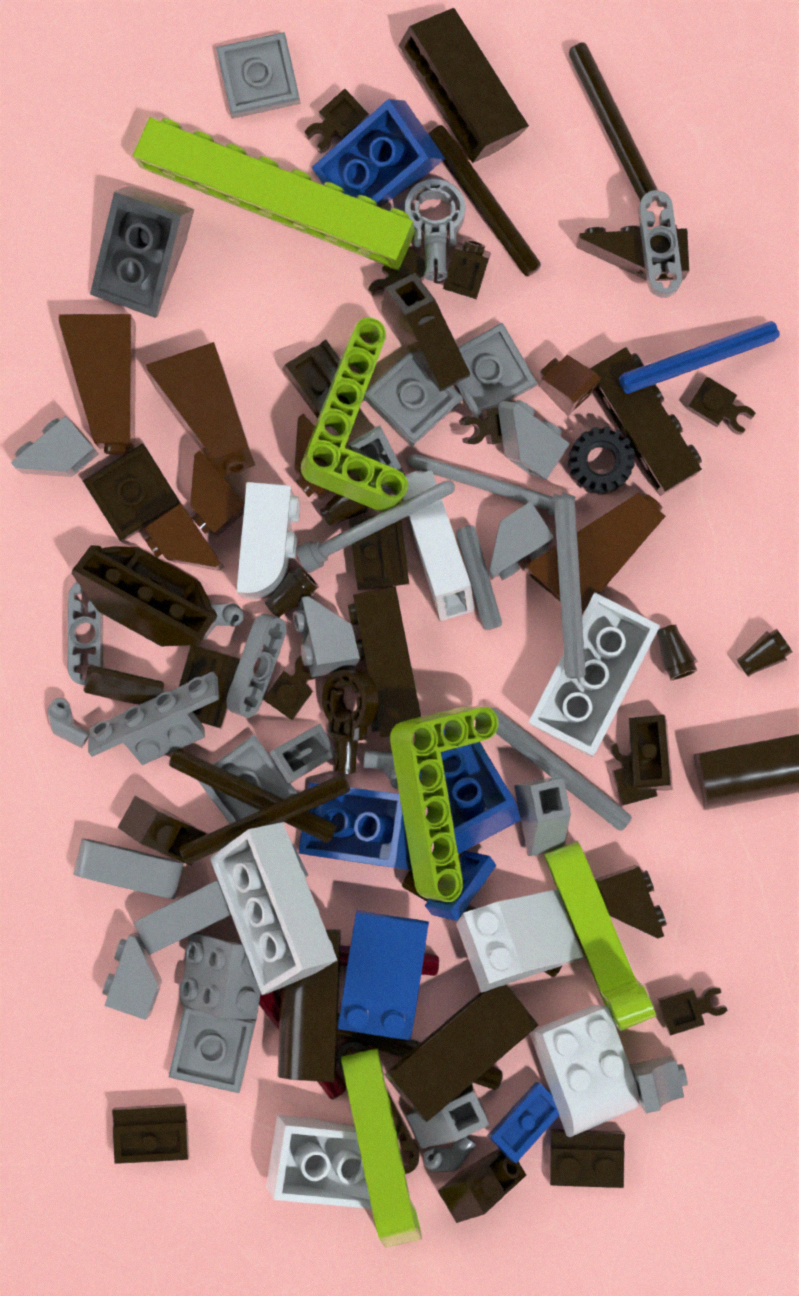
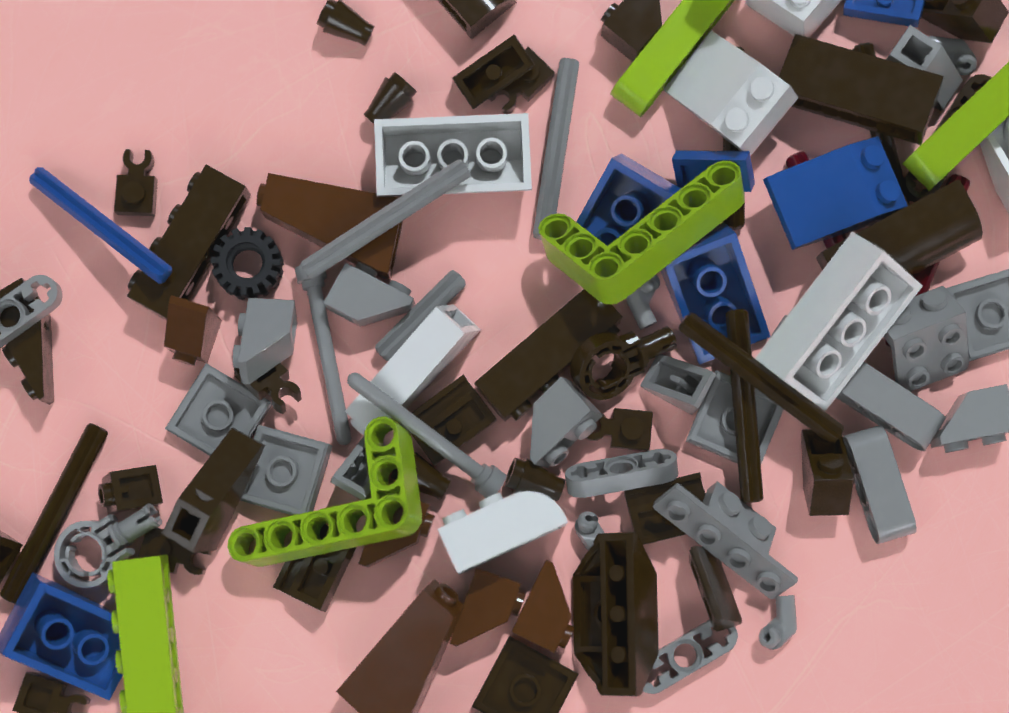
camera: 120 degrees left, 5 degrees down
light grey slope [514,777,571,856] -> none

